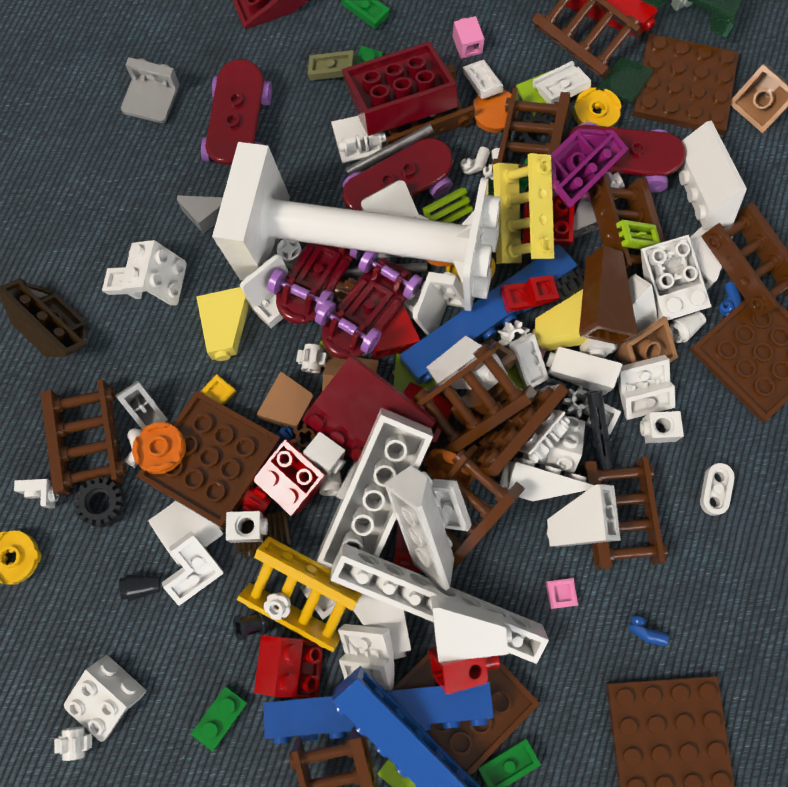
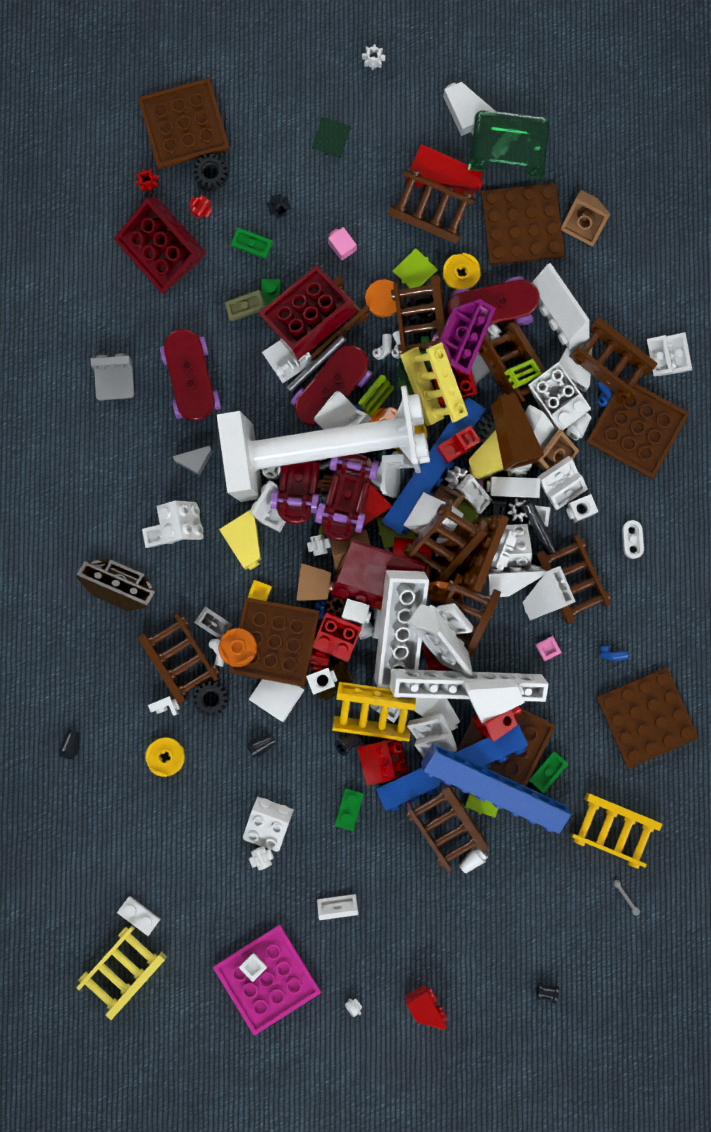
camera: 20 degrees left, 10 degrees up
white plate [162,531,224,606] -> none
white plate [264,593,291,620] -> none
white plate [463,60,503,99] -> none
white plate [533,61,591,104] -> none
clear green piece [599,57,654,104] -> none

